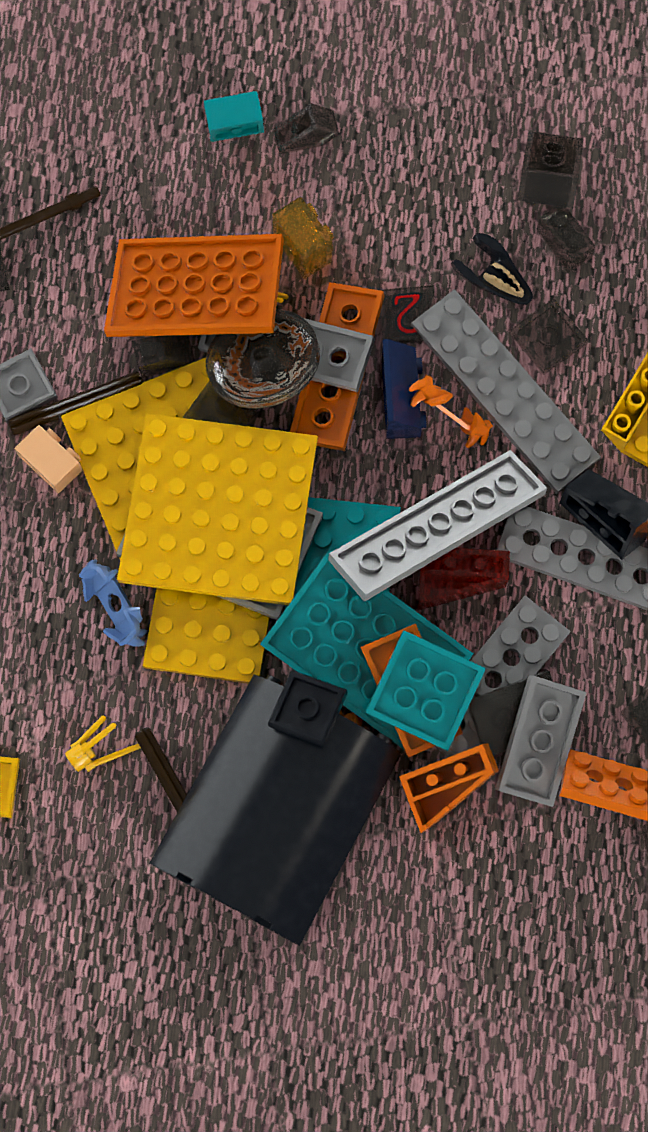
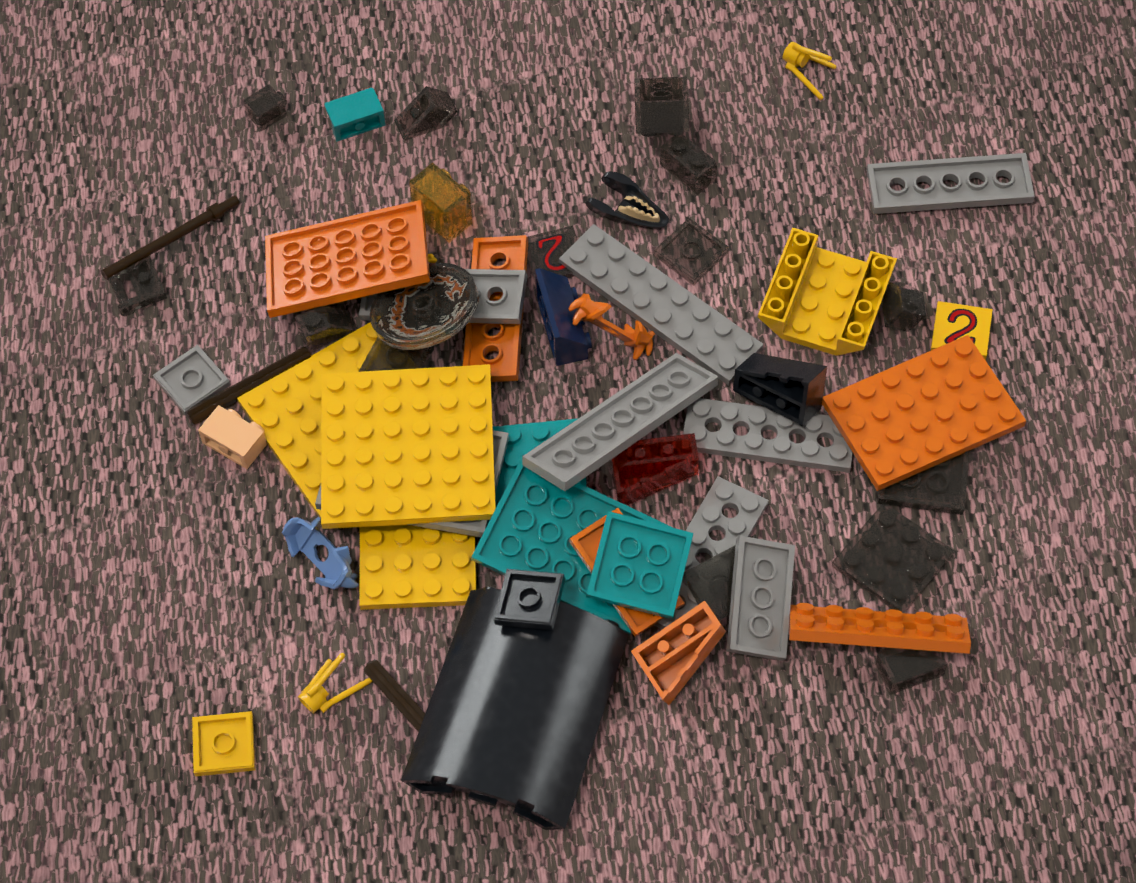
camera: 10 degrees left, 15 degrees down
none -> clear smoke brick [243,85,287,131]

